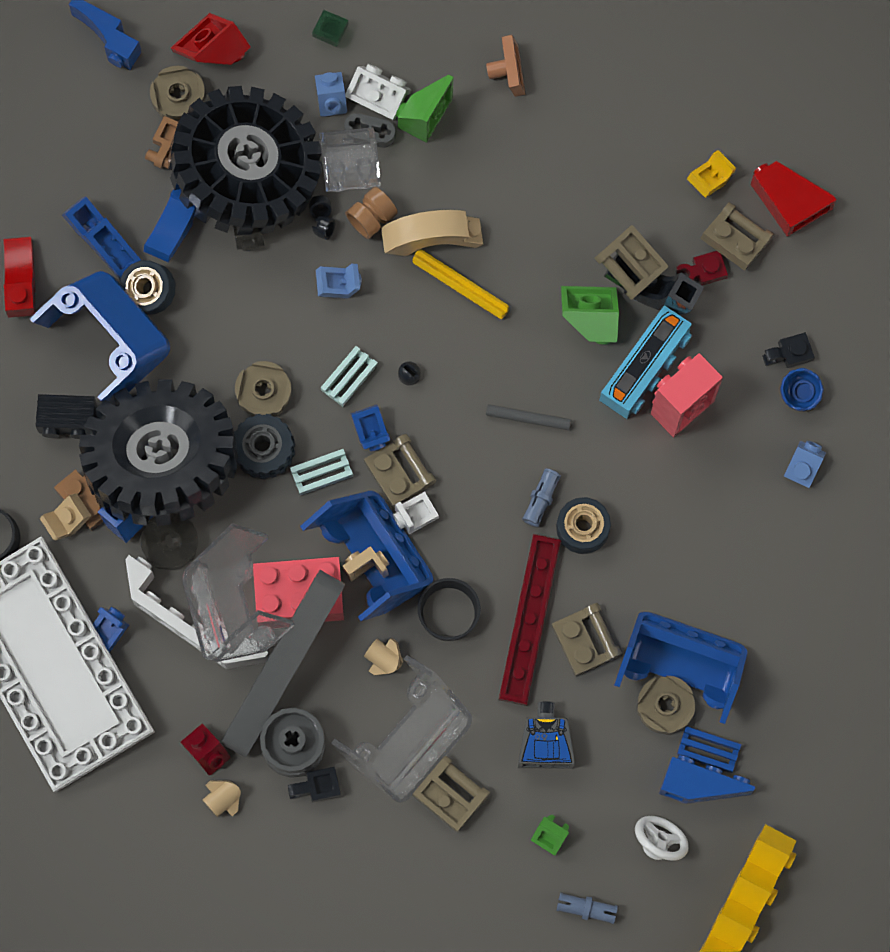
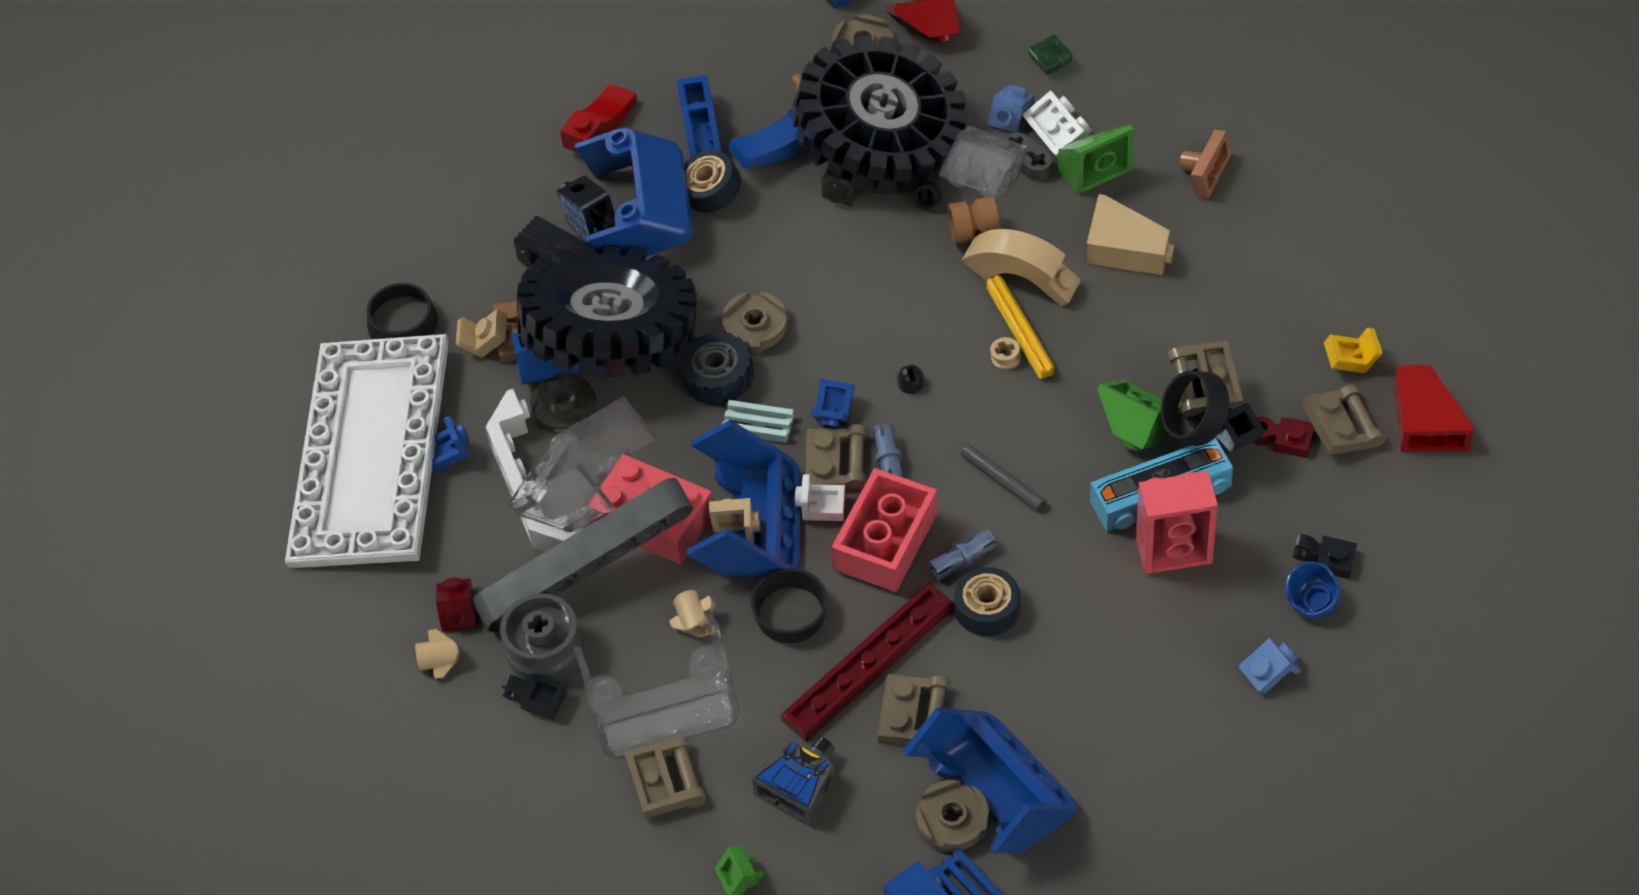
camera: 40 degrees right, 20 degrees down
black hinge [312,216,335,240] -> none
medium blue bracket [316,263,362,298] -> none
light aqua tile [321,346,378,407] -> none
none -> black torso [557,176,615,241]
none -> coral brick [831,468,938,593]
none -> sand blue pin [873,423,903,477]
none -> tan bush [990,337,1021,370]
none -> tan slope [1086,194,1175,276]
none -> black tyre [1161,371,1229,446]

